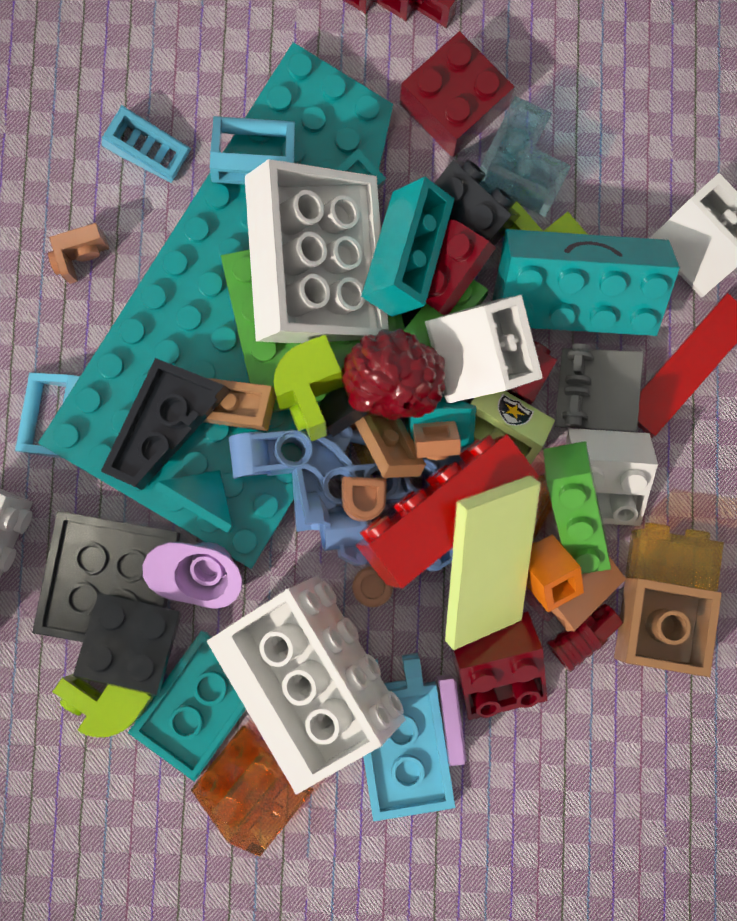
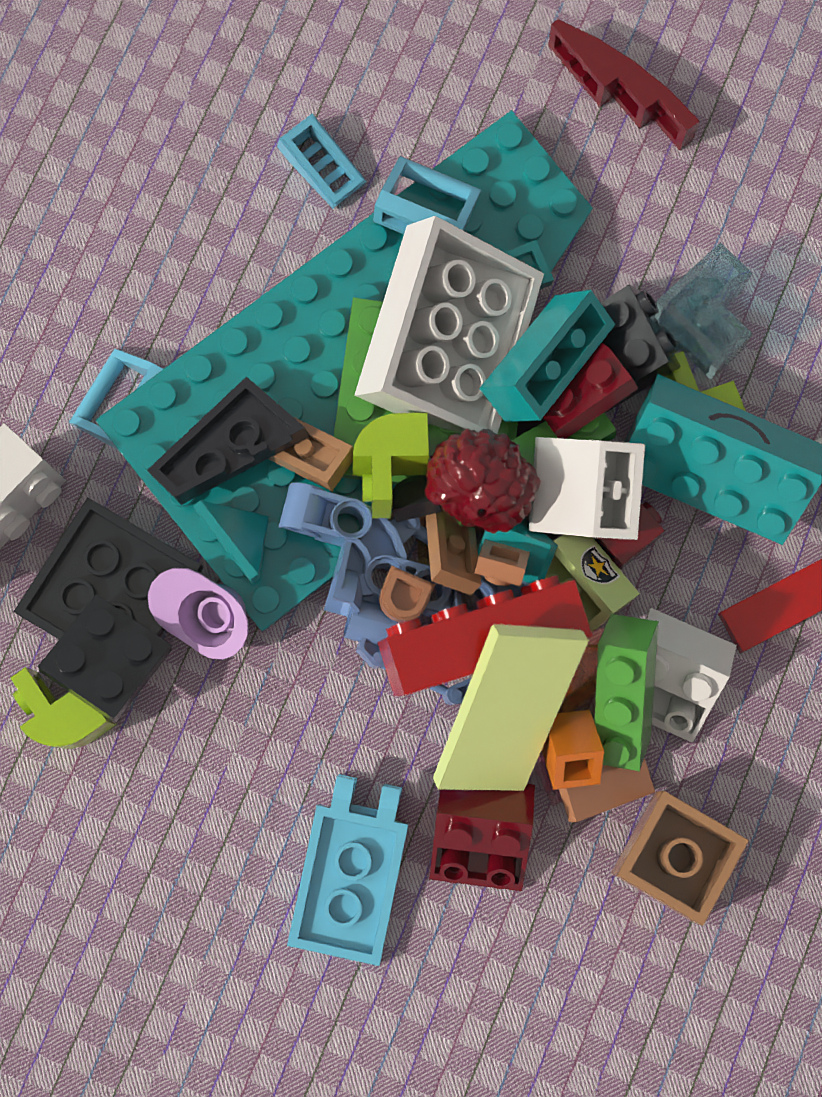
camera: 30 degrees right, 5 degrees down
nougat bracket [48,223,109,284] -> none
teal tile [128,630,246,782] -> none
clear orange slope [191,725,314,857] -> none
white brick [207,575,406,794] -> none
nougat tile [352,566,393,607] -> none
dark red brick [400,31,515,158] -> none
lavender tile [436,674,467,766] -> none
dark red hinge [546,604,623,672] -> none
dark grey hinge [555,343,644,432] -> none
clear yellow brick [625,523,724,592] -> none

